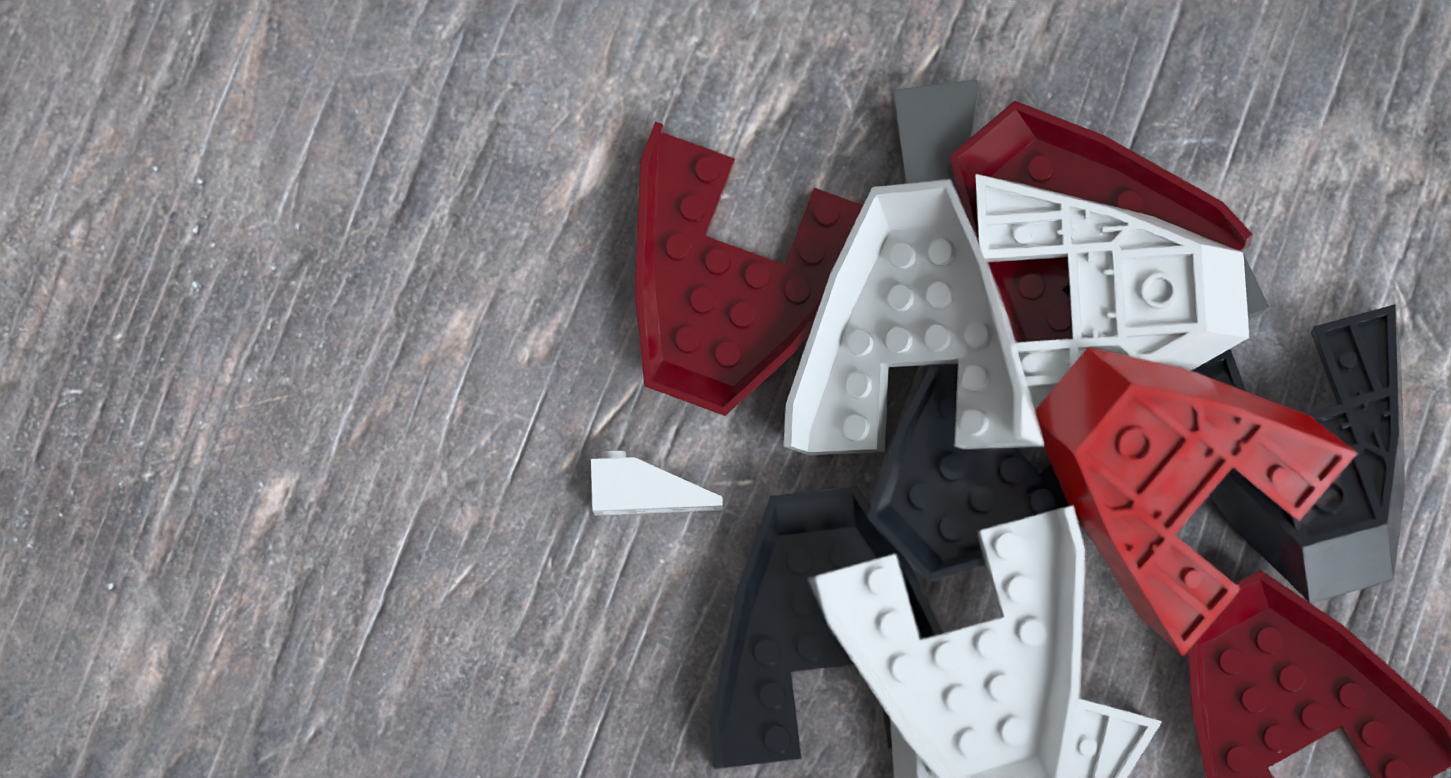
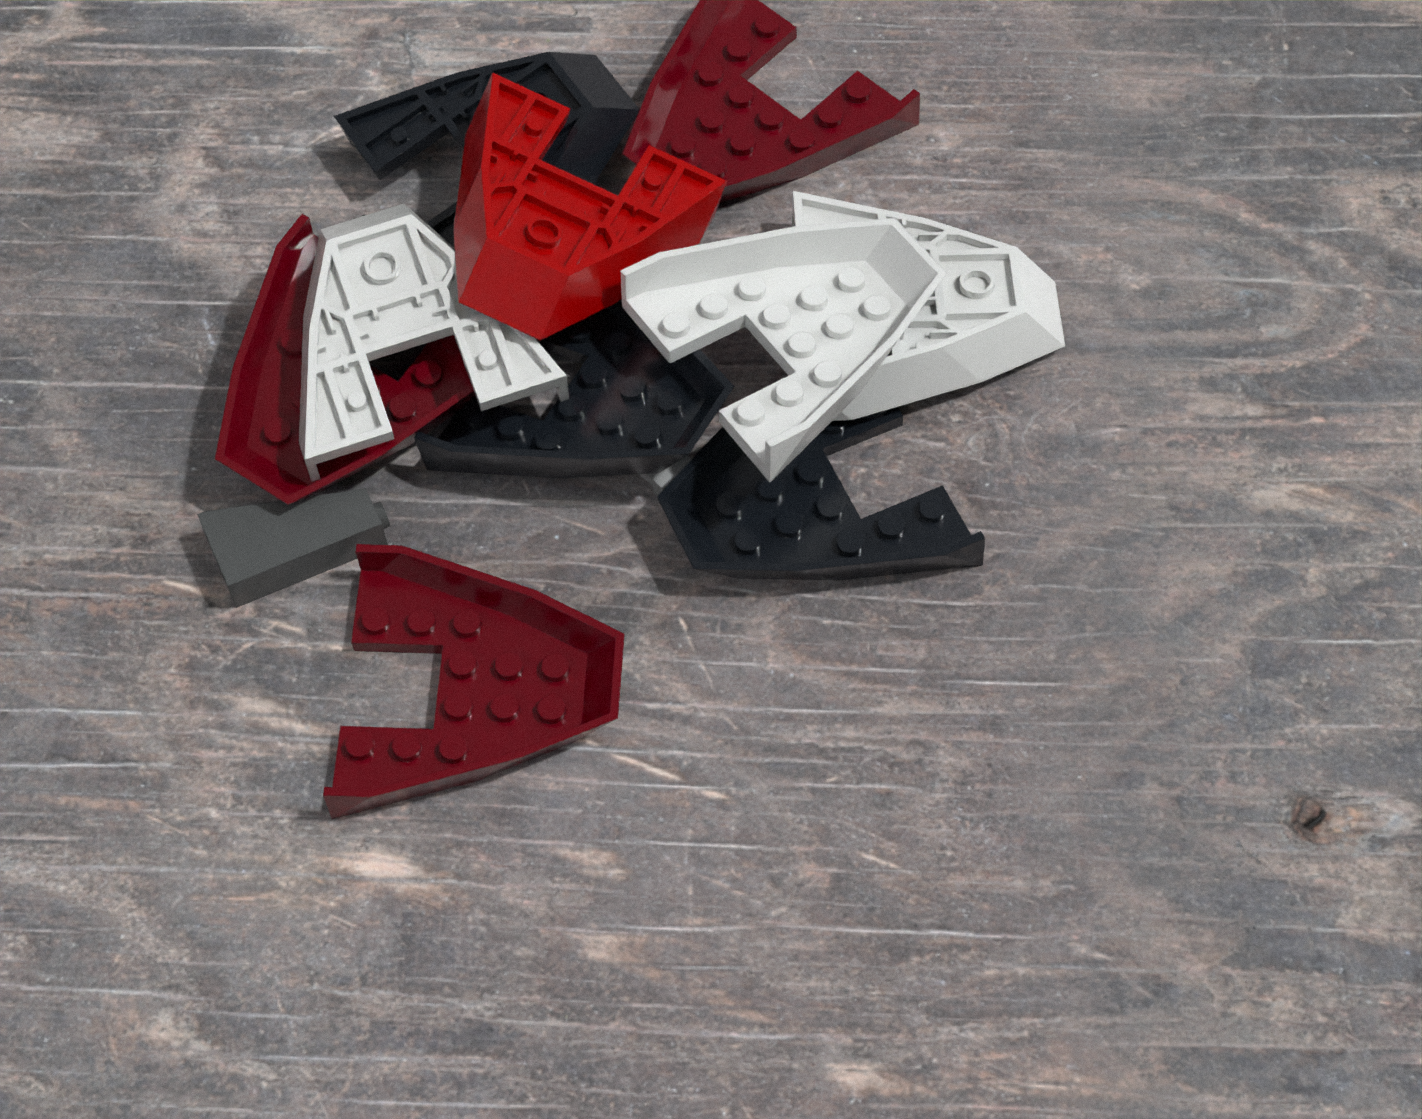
camera: 105 degrees left, 20 degrees down
white slope [591,451,723,516] -> none
white piece [784,179,1044,455] -> none

